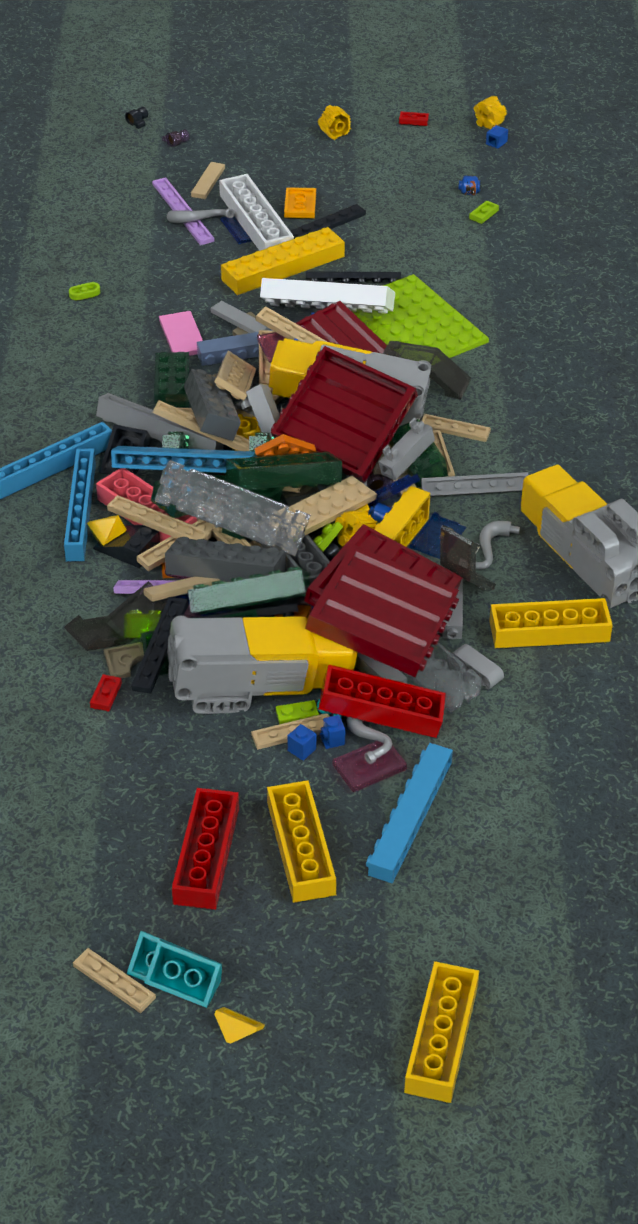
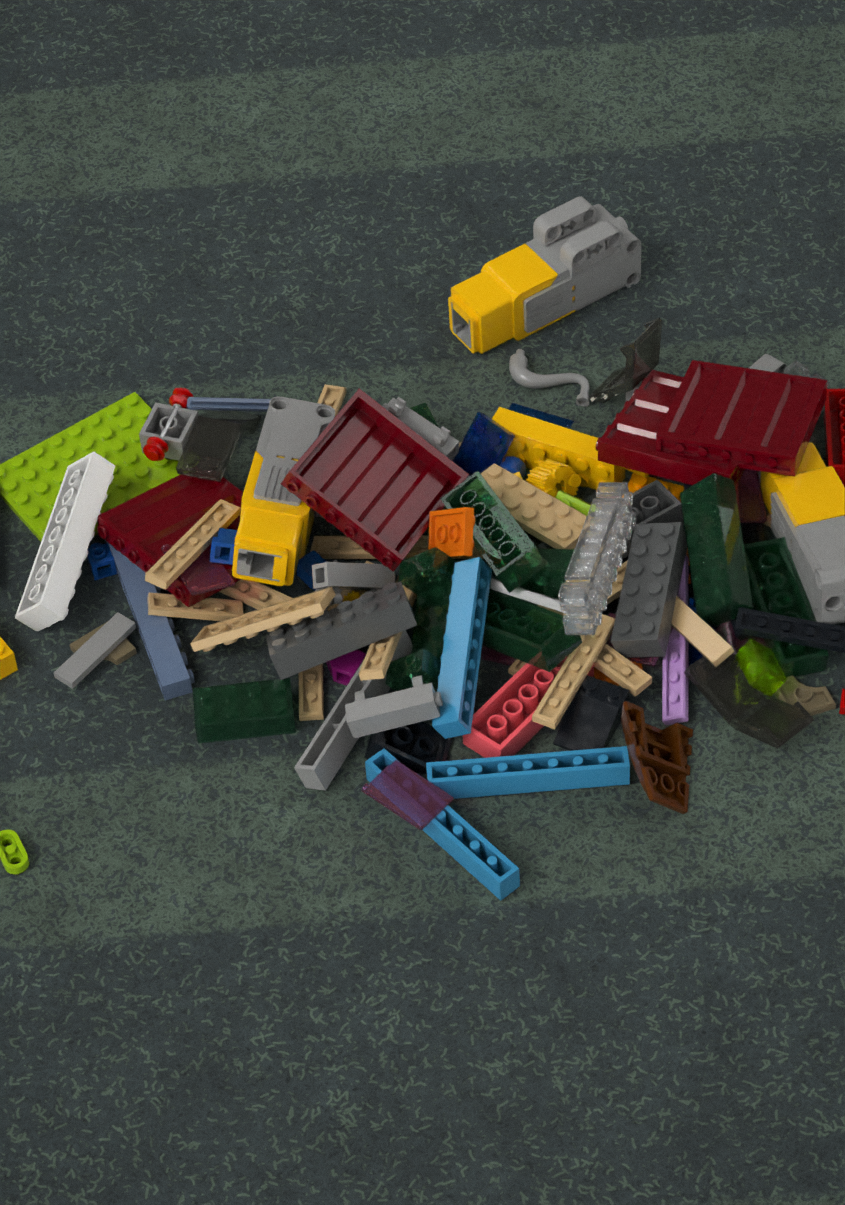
camera: 90 degrees left, 5 degrees up
yellow slope [87,515,127,546] -> none
bright pink tile [159,311,203,358] -> none
light grey plate [421,472,528,496] -> none
yellow brick [489,598,613,648] -> none
none -> light grey brick [139,388,201,462]
none -> sand blue axle [187,397,271,412]
none -> light grey brick [345,675,443,738]
none -> clear pink piece [362,760,454,830]
none -> reddish brown wedge [621,701,693,814]

